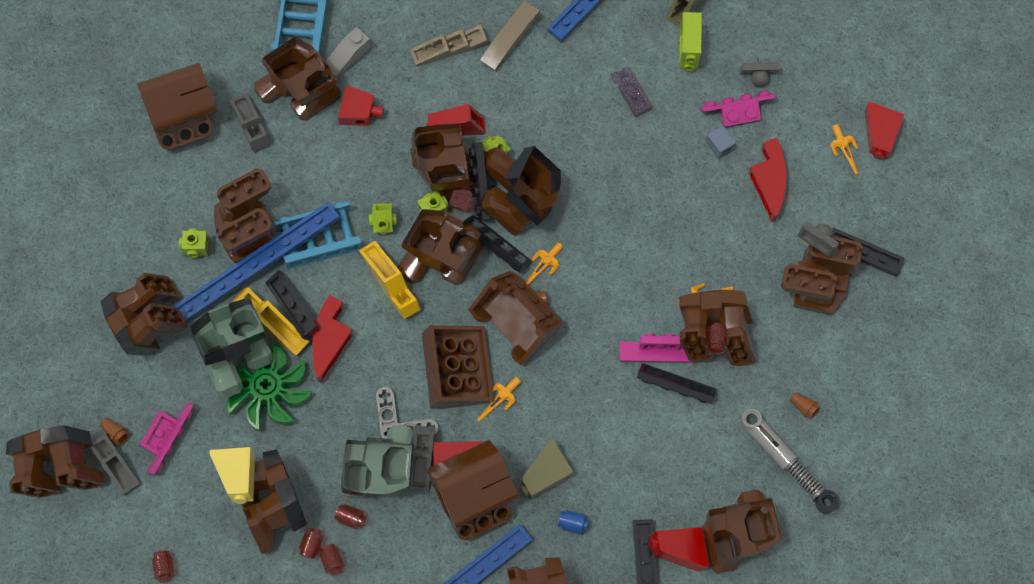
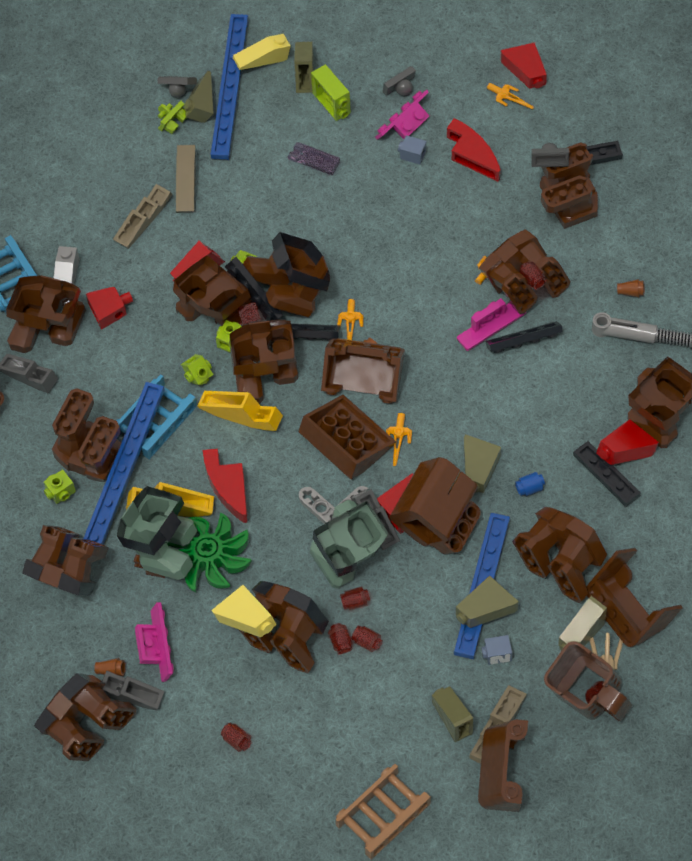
camera: 30 degrees left, 10 degrees down
black plate [265,270,320,340] -> none

